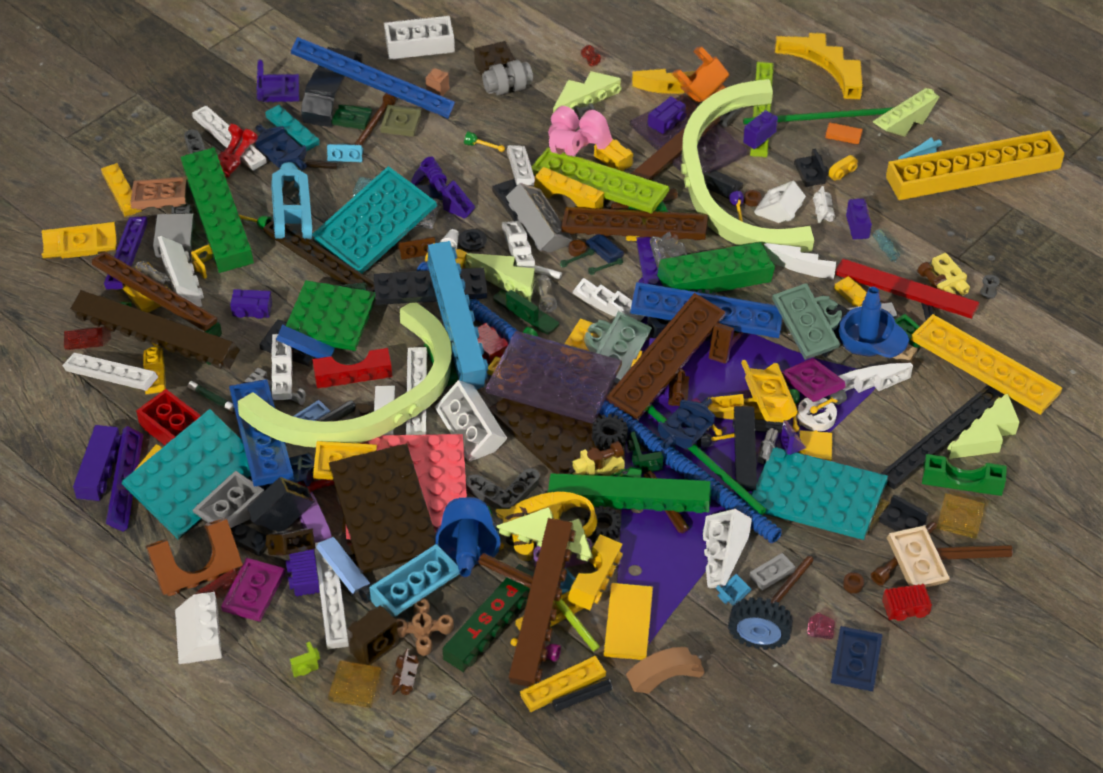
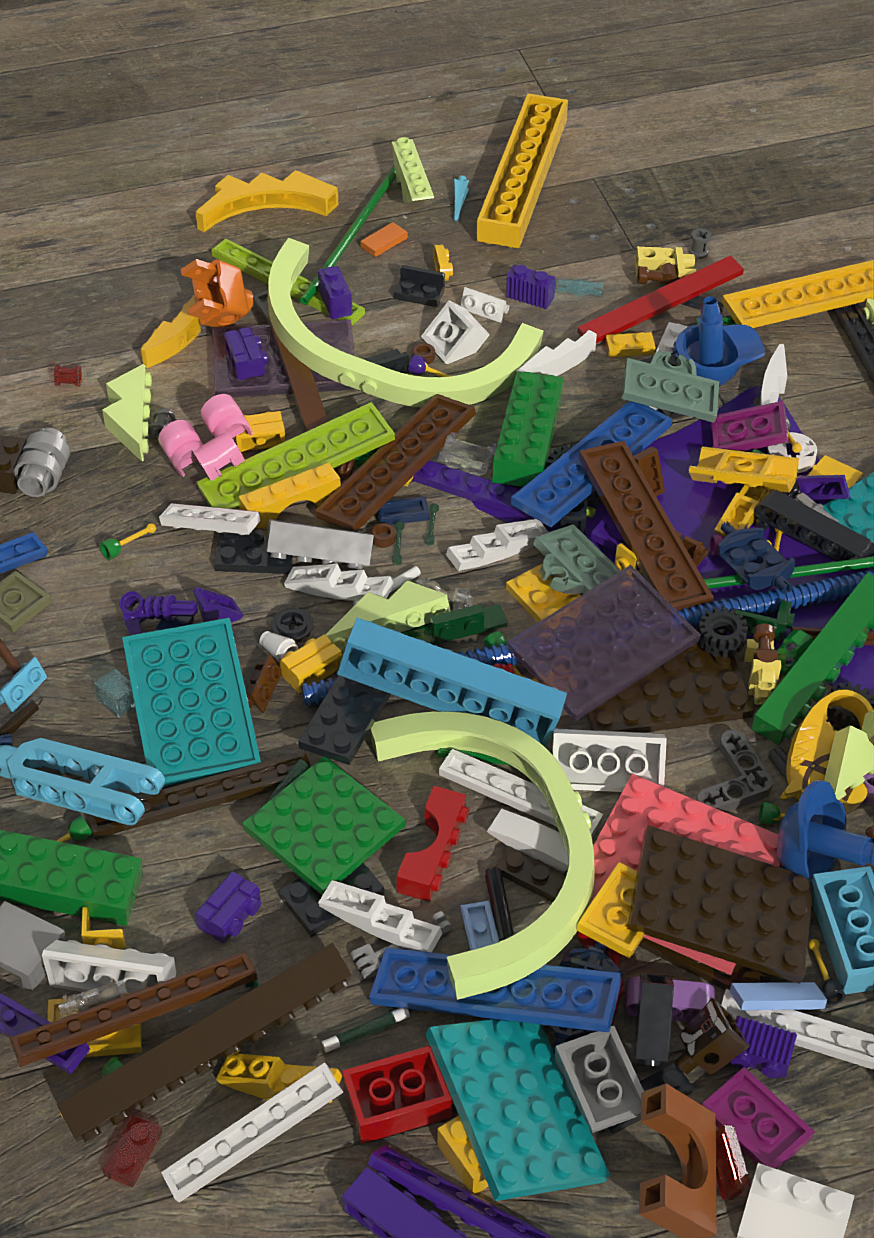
camera: 60 degrees left, 0 degrees up
blue tile [276,325,335,358] -> none

